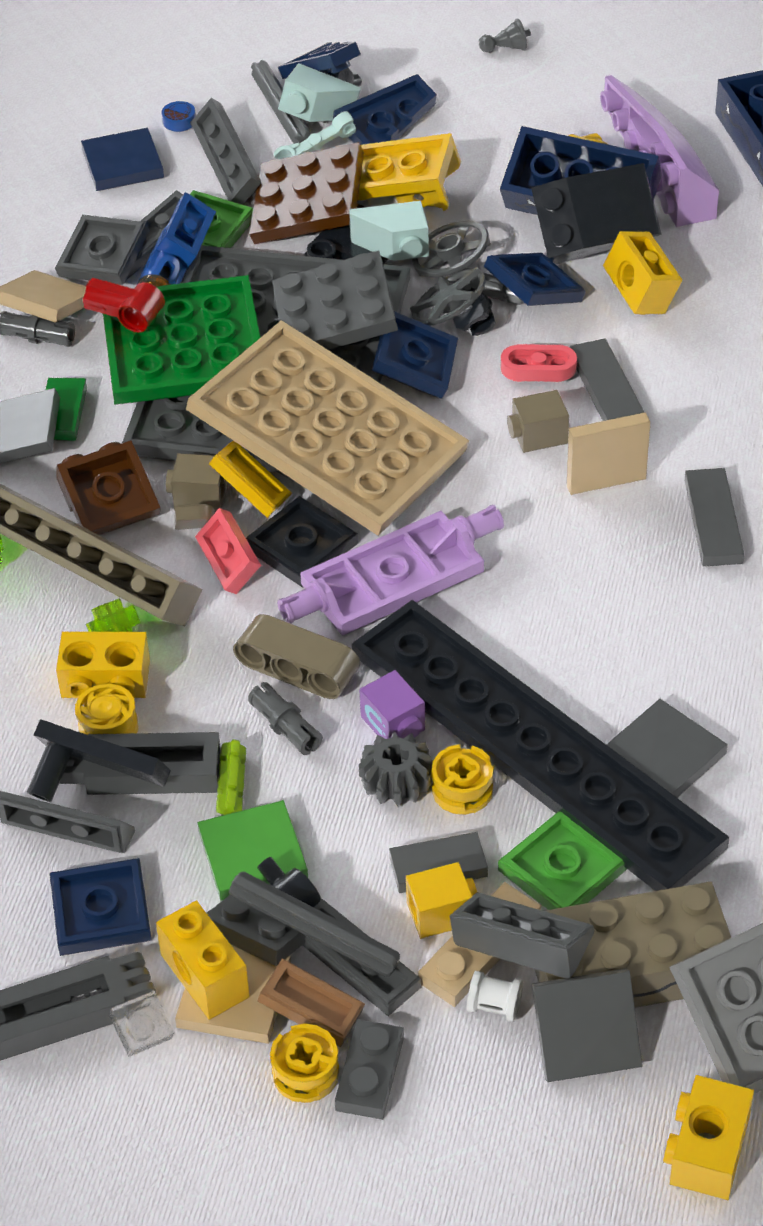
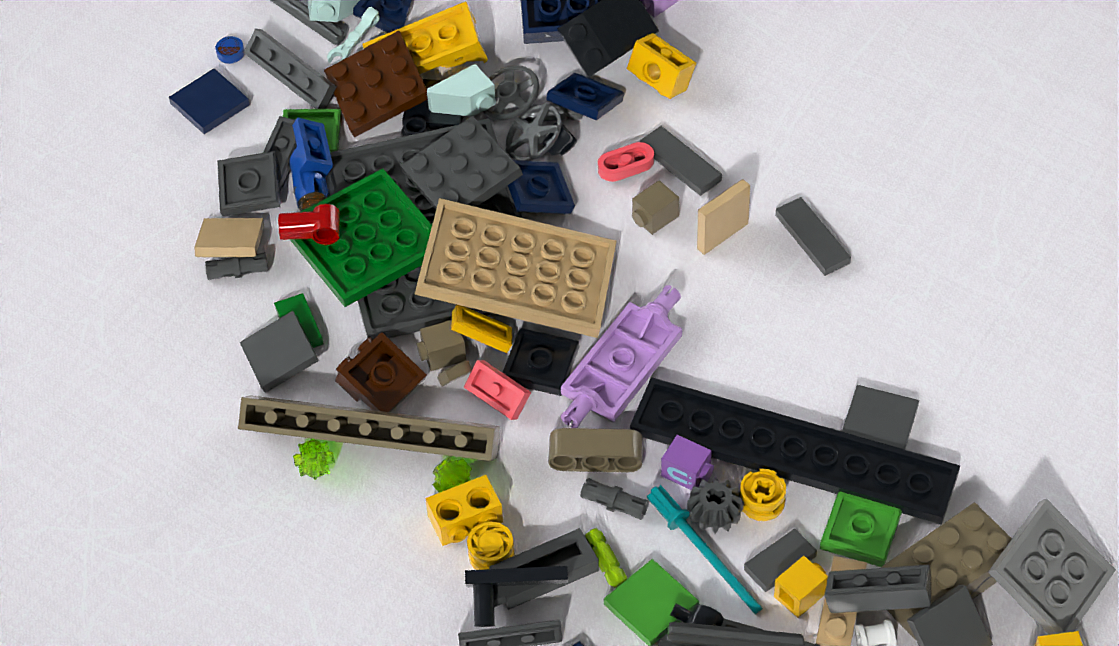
camera: 25 degrees left, 5 degrees up
none -> teal piece [647,485,763,615]

